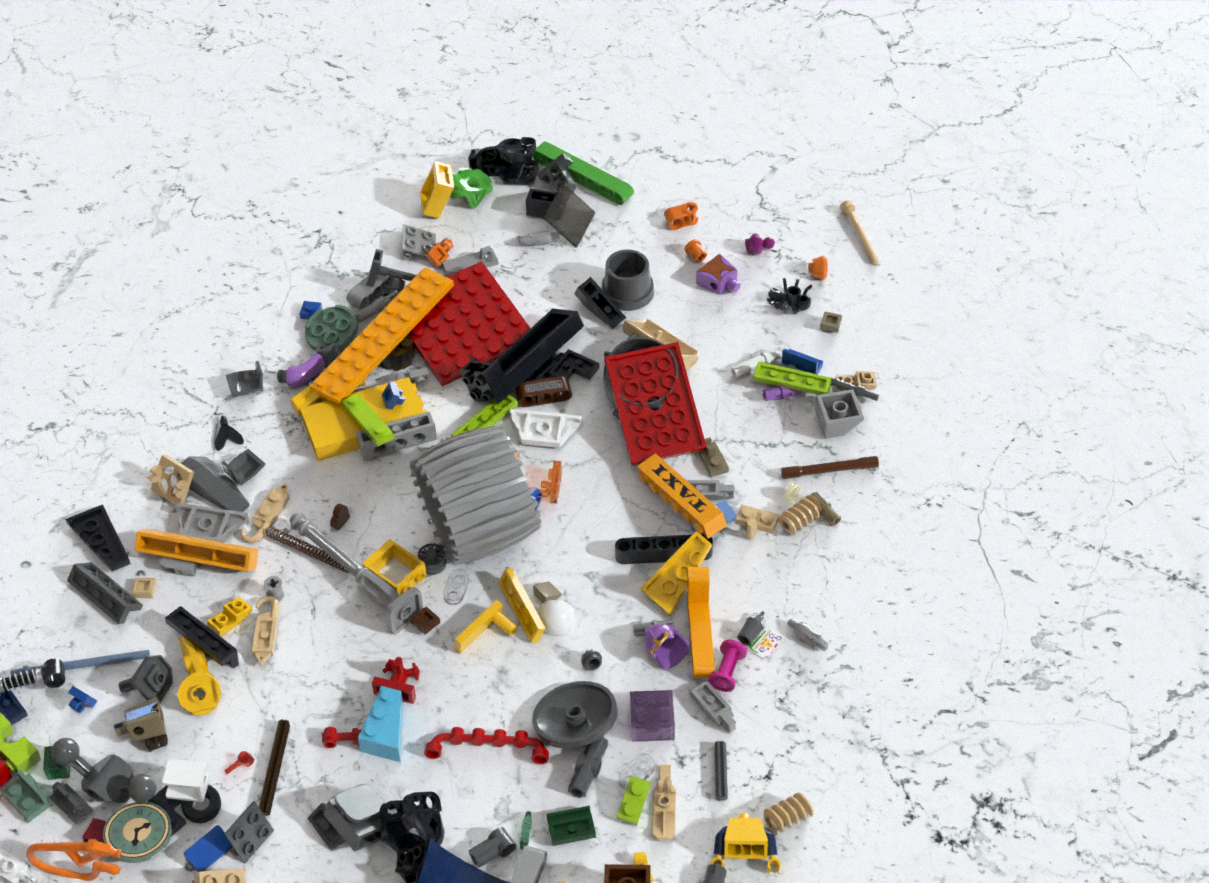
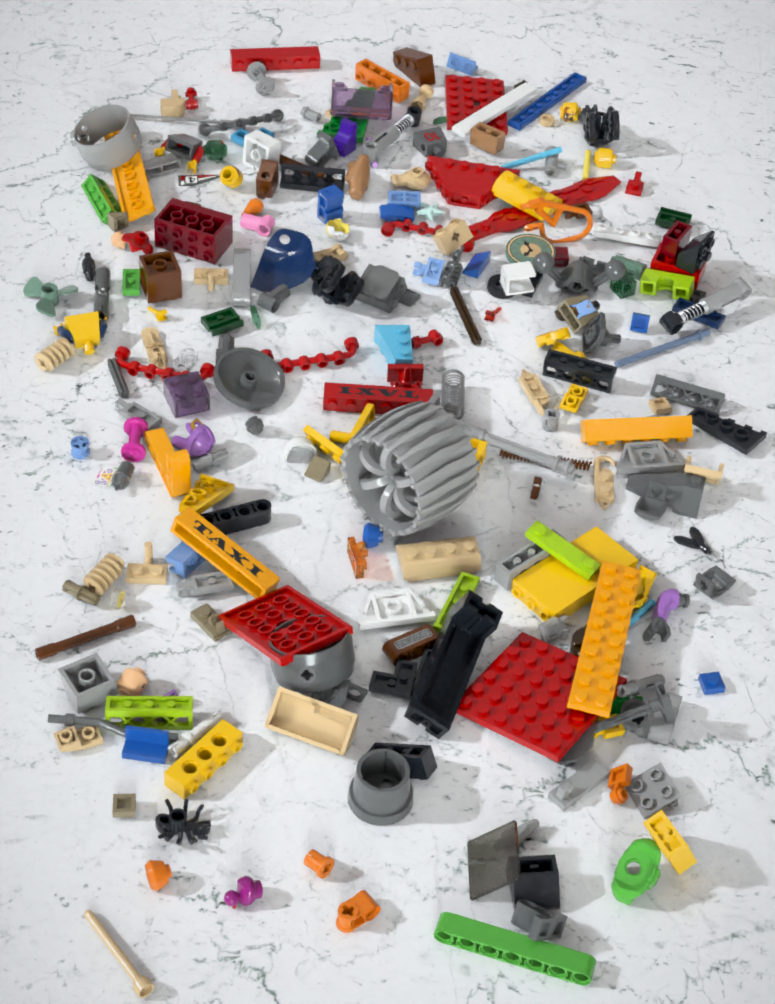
camera: 155 degrees right, 5 degrees down
sand green tile [305,305,358,351] -> none
blue tile [382,382,406,409] -> none
black animal [468,137,539,185] -> none
lime plate [616,776,651,826] -> none
medium lavender torso [696,254,741,295] -> none
light grey piece [787,618,829,651] -> none
none -> medium blue wheel [70,436,90,460]
none -> red bar [115,346,214,386]
none -> light nougat head [116,667,148,696]
none -> yellow brick [164,719,243,800]
none -> red brick [323,382,433,414]
none -> light blue plate [413,257,445,286]
none -> light grey piece [441,369,465,420]

